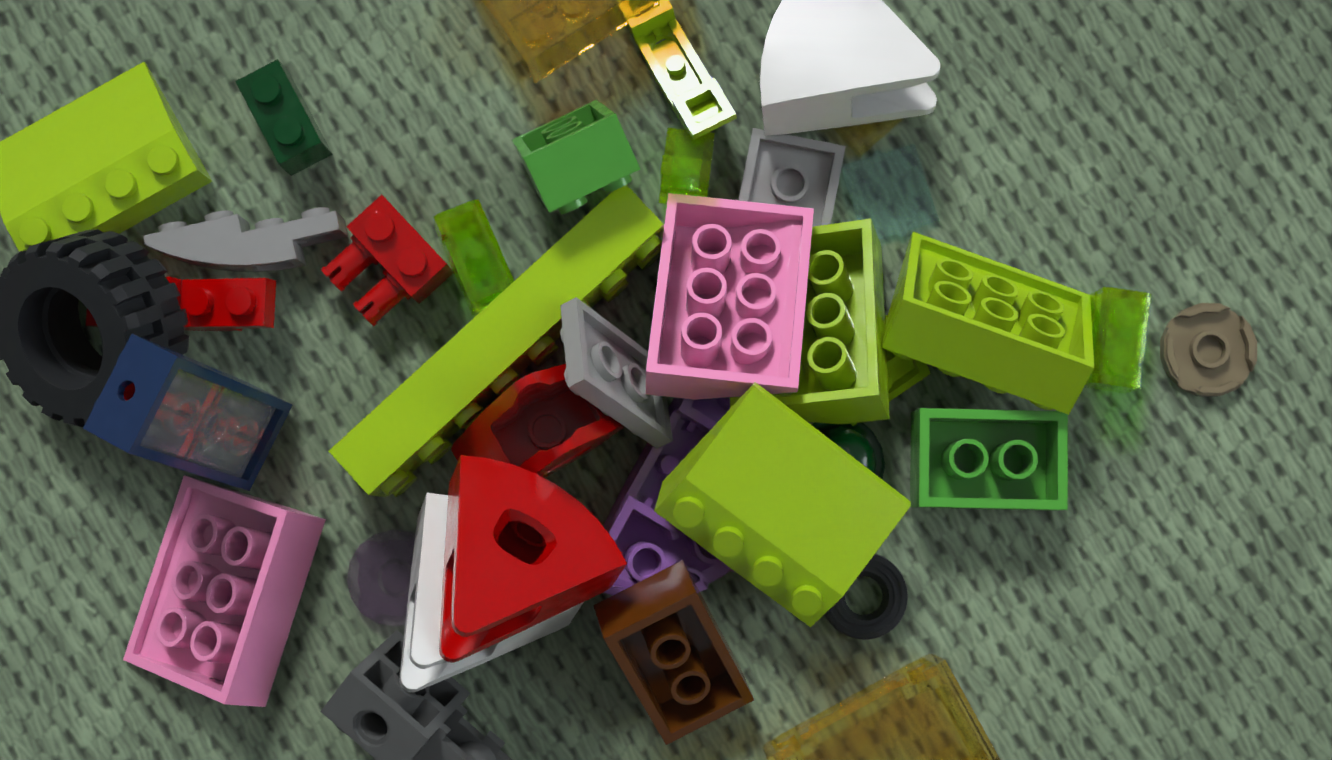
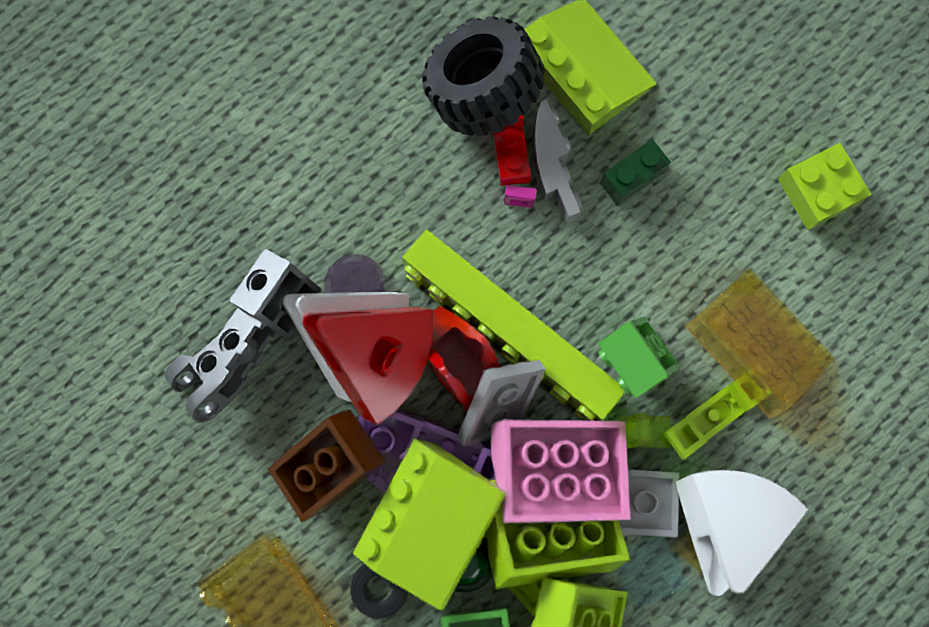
camera: 80 degrees right, 5 degrees down
brick [83,334,293,491] -> none
bright pink slope [123,475,326,707] -> none
red brick [320,194,454,326] -> none
clear neon green brick [433,199,514,316] -> none
none -> dark pink tile [504,185,537,208]

